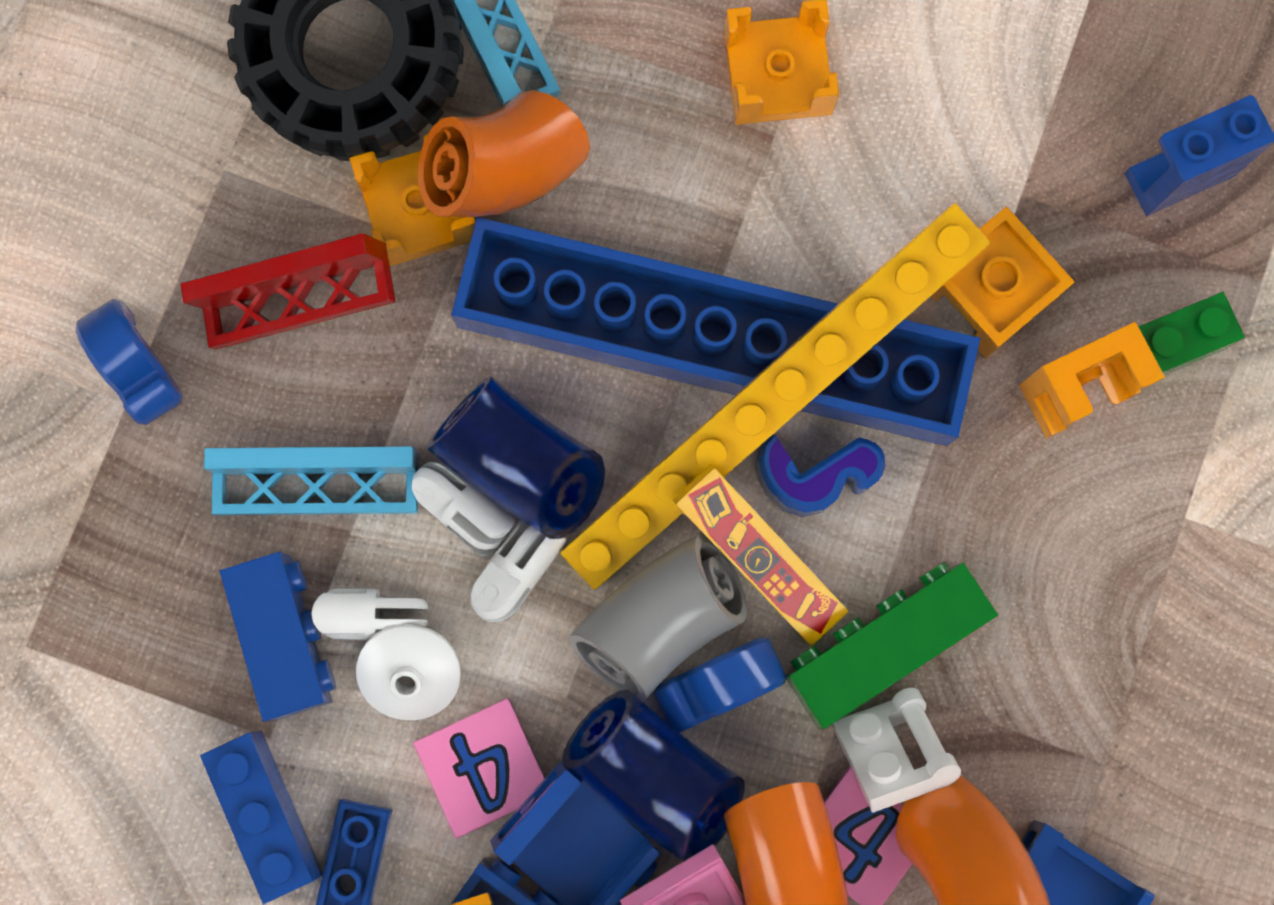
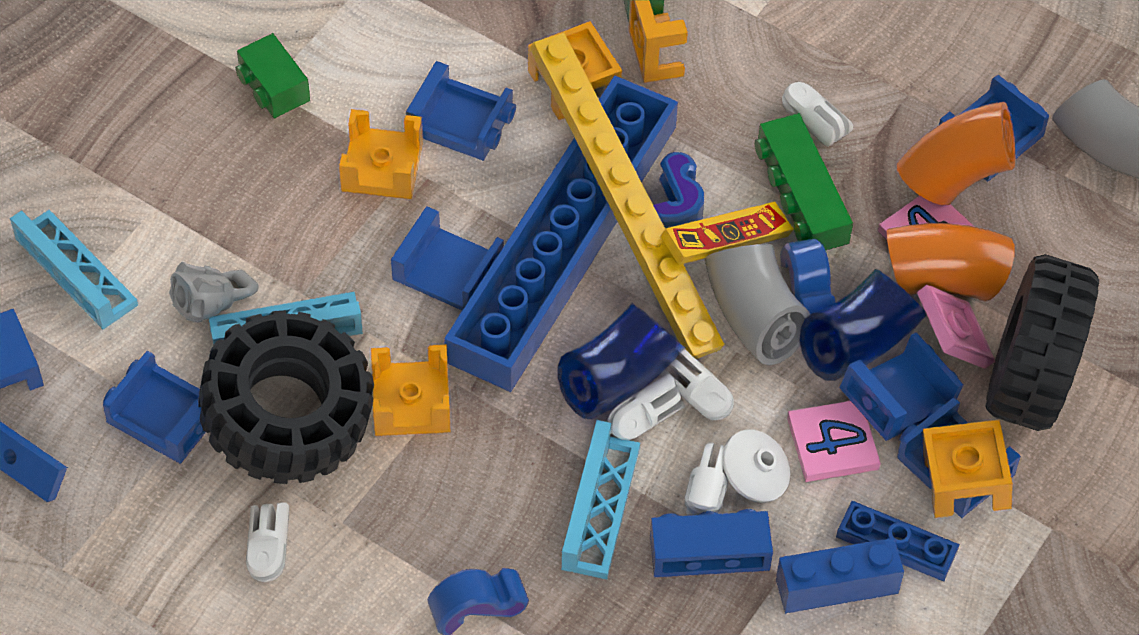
camera: 75 degrees left, 25 degrees down
red fence [180,233,396,350] -> none
orange brick [418,90,590,218] -> none
white plate [833,688,961,813] -> none
none -> white arm [246,502,289,582]
none -> blue panel [391,206,504,310]
none -> blue panel [406,61,516,161]
none -> white arm [782,82,853,147]

